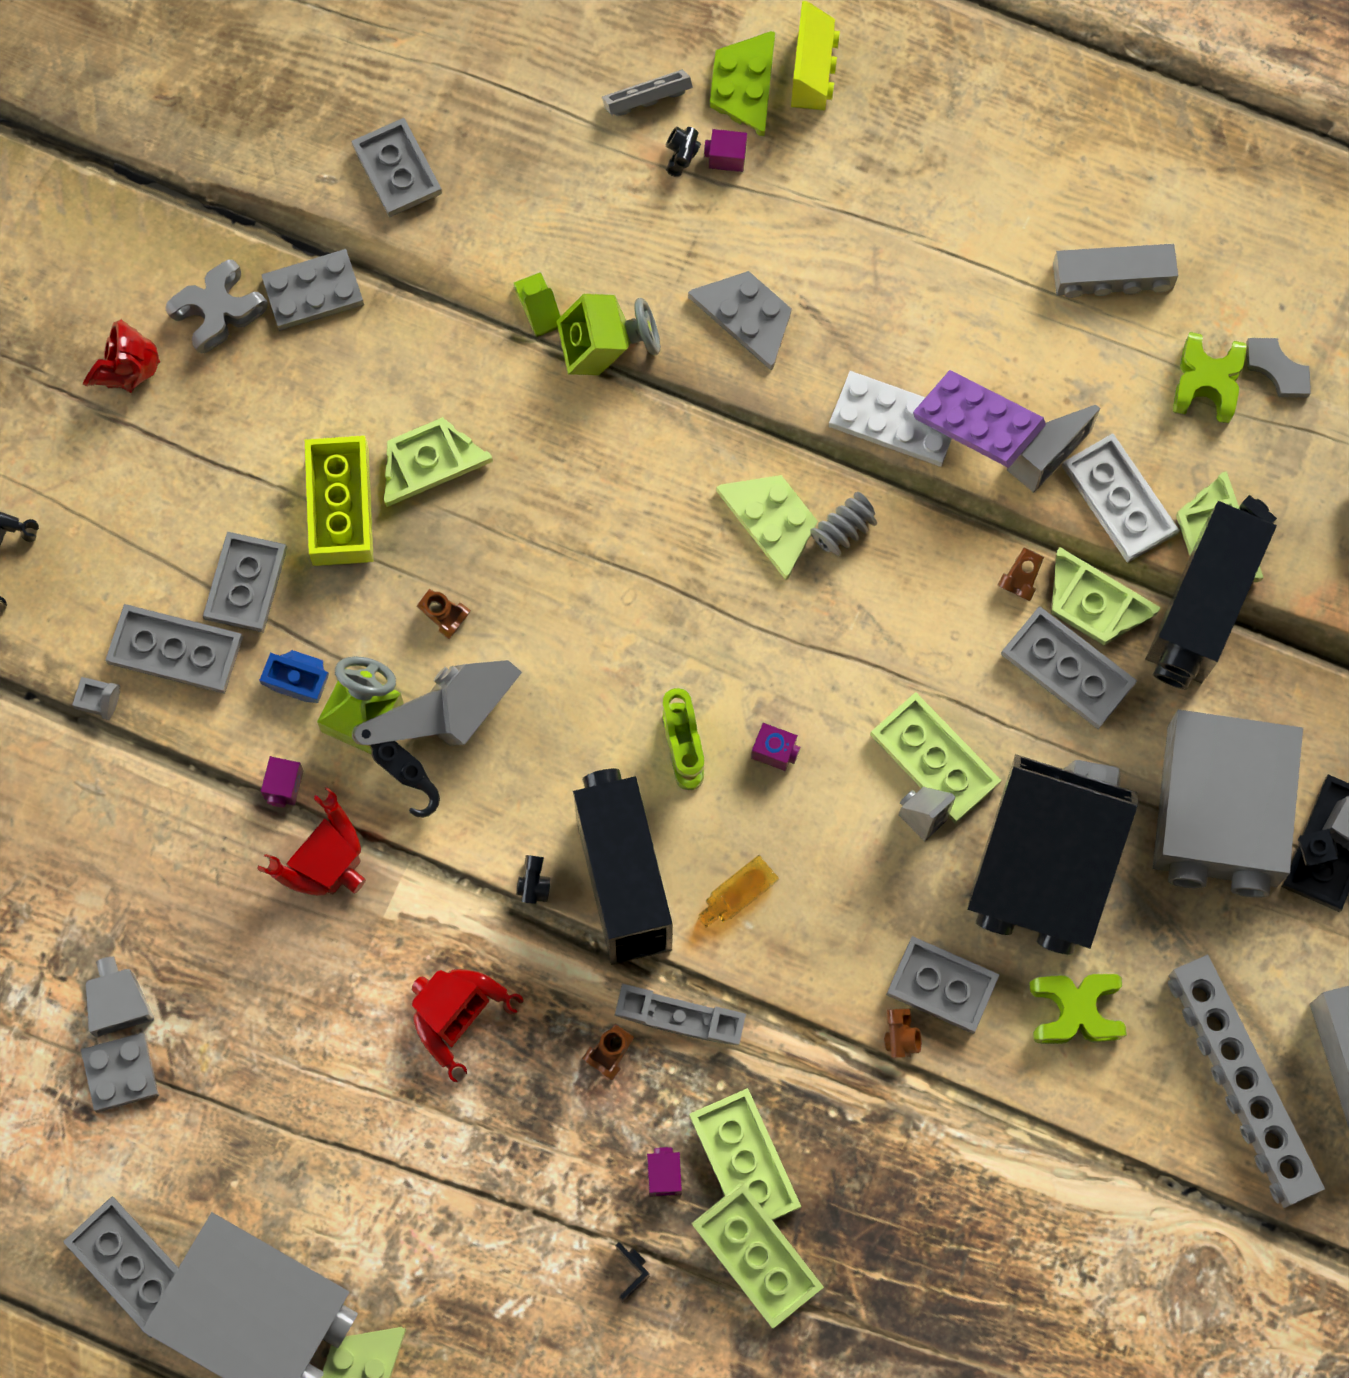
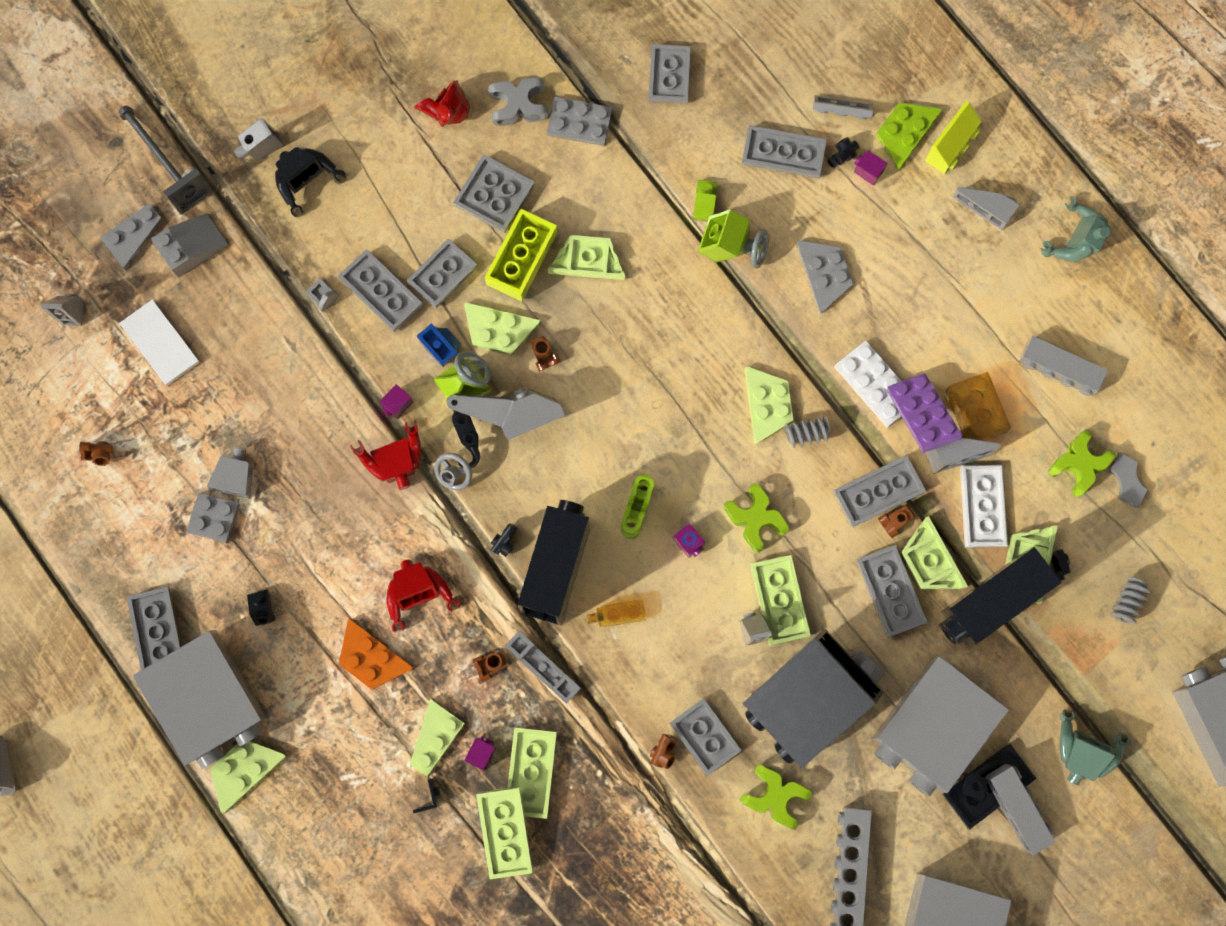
camera: 30 degrees right, 5 degrees up
none -> black bracket [247,589,275,626]
none -> orange wing [339,619,413,690]
none -> yellowish green wing [410,699,465,777]
none -> light grey piece [434,453,472,491]
none -> light grey plate [453,154,535,233]
none -> yellowish green wing [464,302,540,356]
none -> lime piece [723,483,789,553]
none -> light grey plate [742,125,827,179]
none -> light grey plate [833,455,926,528]
none -> clear yellow brick [945,372,1011,441]
none -> light grey slope [953,187,1019,230]
none -> sand green torso [1040,196,1111,262]

